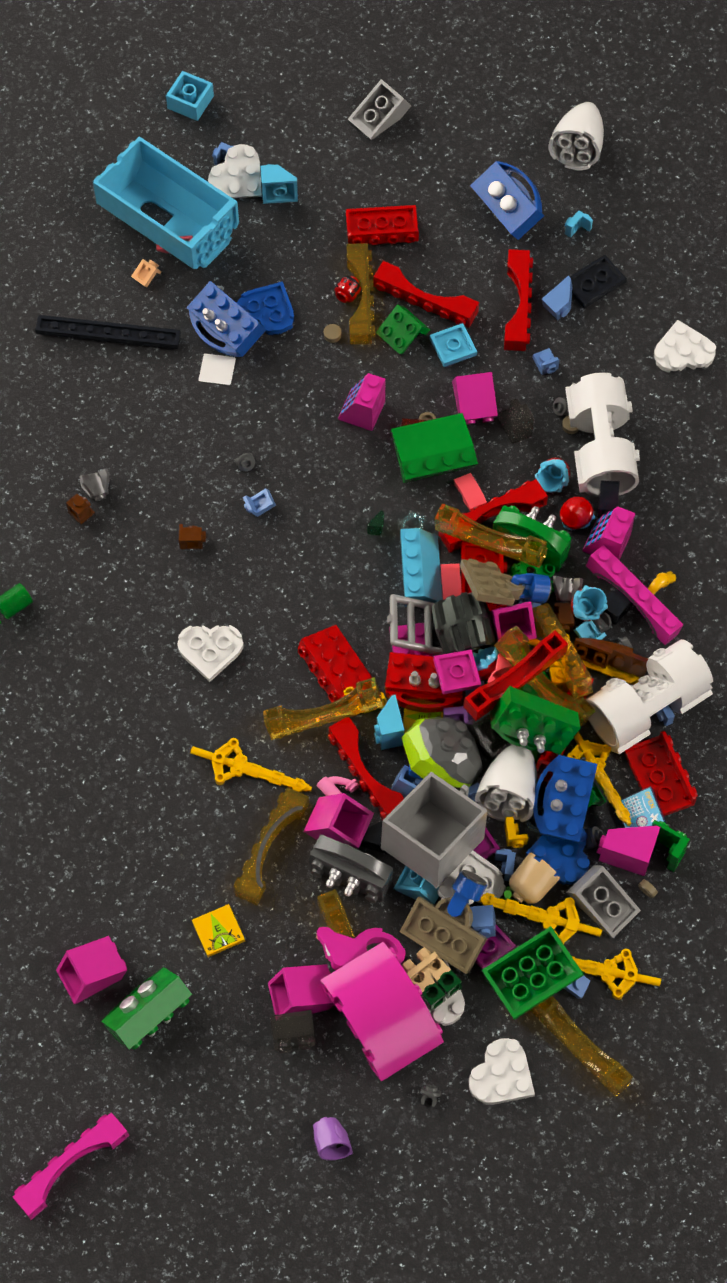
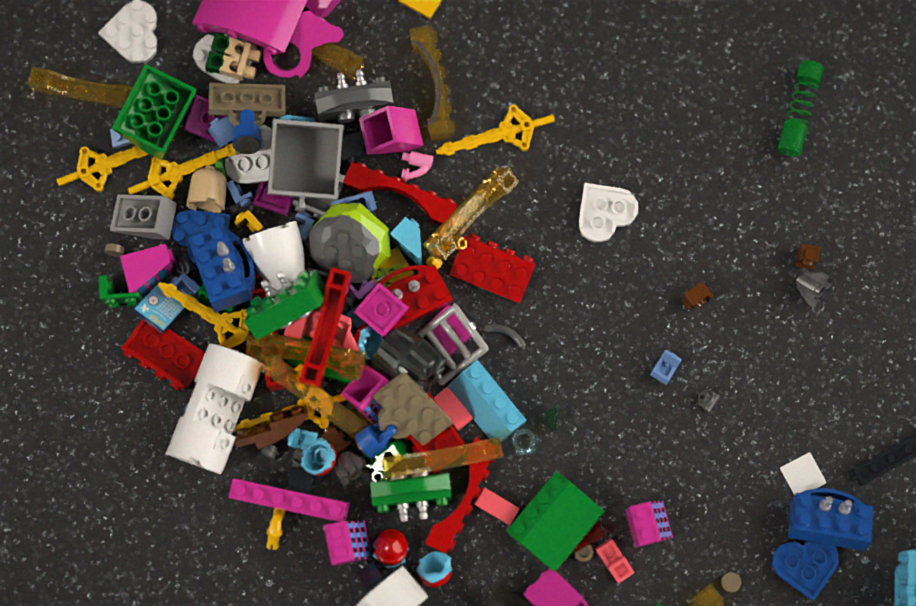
camera: 140 degrees right, 15 degrees up
none -> medium blue bracket [170,273,200,298]
none -> dark grey piece [482,324,526,350]
none -> coral slope [595,538,634,584]

